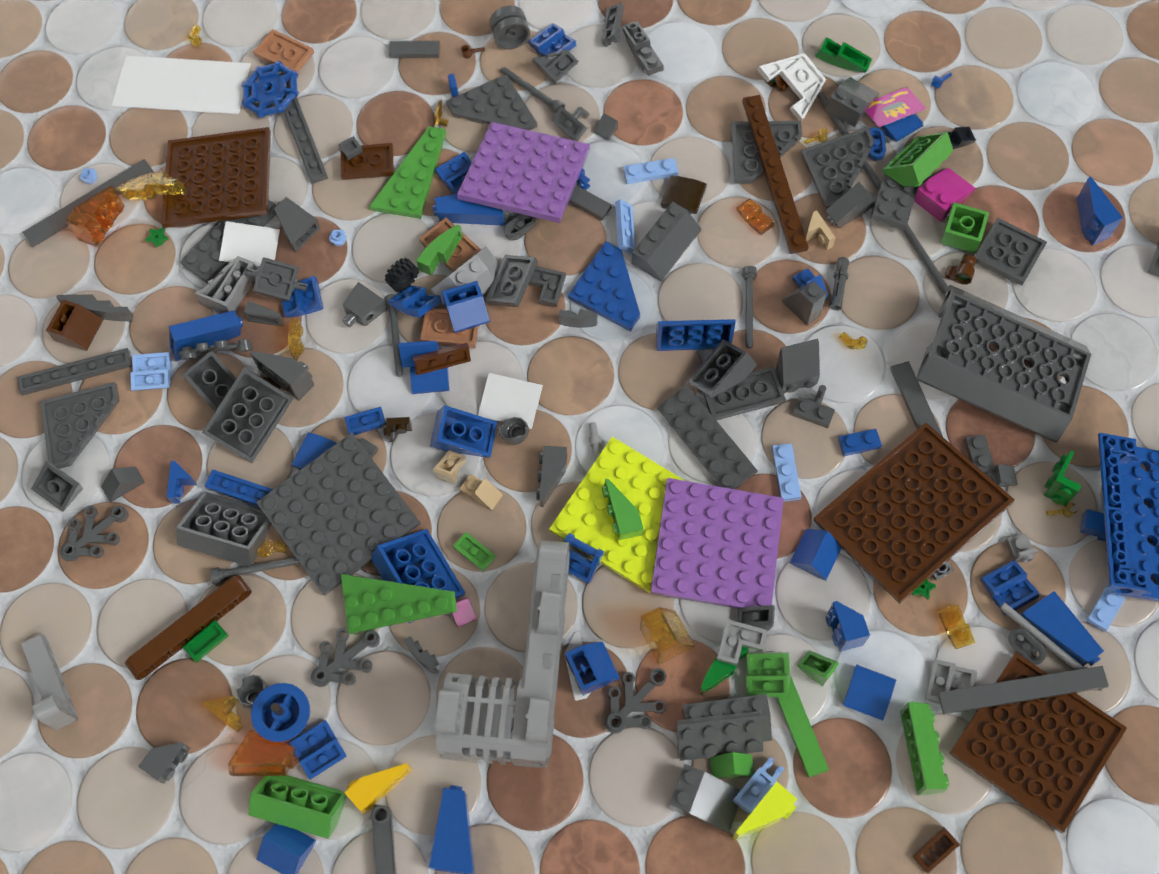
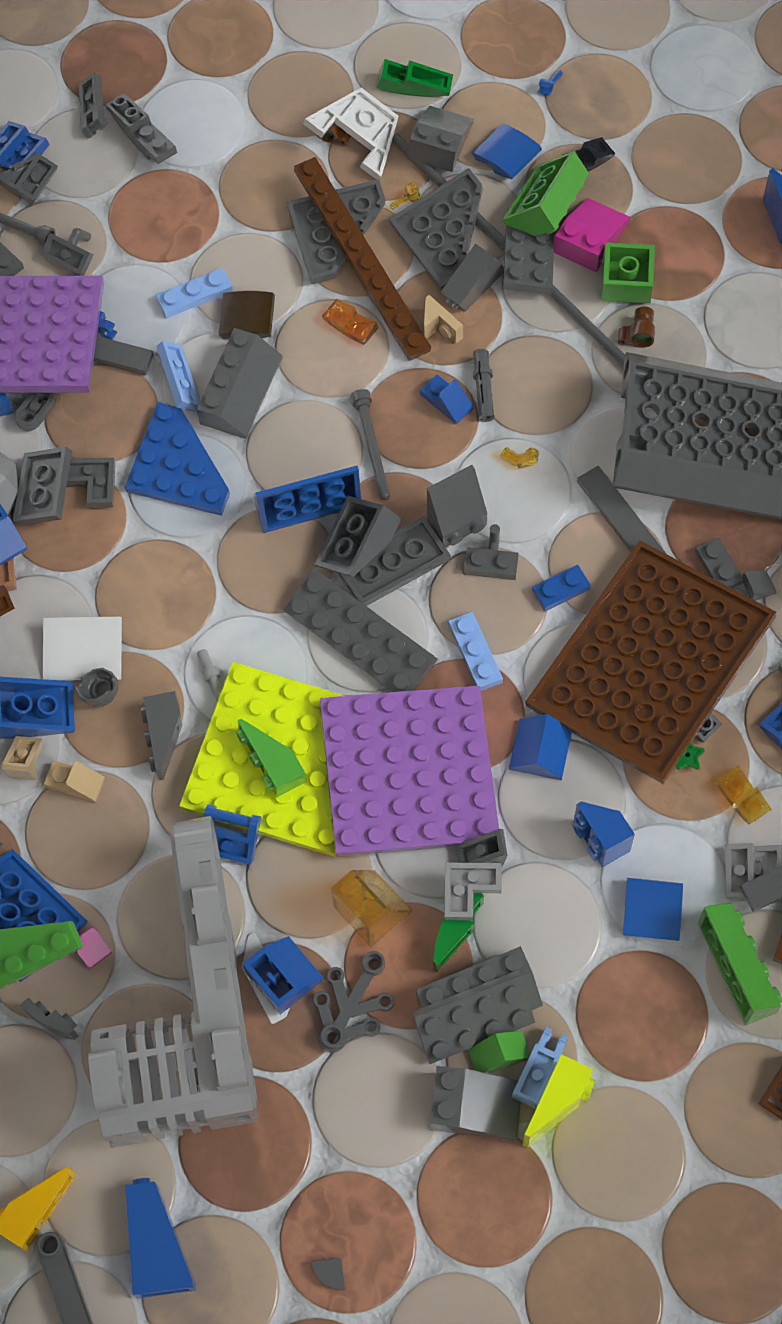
camera: 15 degrees left, 0 degrees up
bright green plate [453,532,496,572] -> none
dark grey slope [558,309,598,328] -> none
dark grey slope [594,114,618,140] -> none
bright green slope [746,652,790,697] -> none
bright green tile [776,675,829,778] -> none
dark grey slope [782,281,827,326] -> none
bright green slope [797,650,839,687] -> none
dark pink sticker [866,87,927,127] -> none
blue plate [868,128,886,161] -> none
dark grey plate [974,218,1047,286] -> none

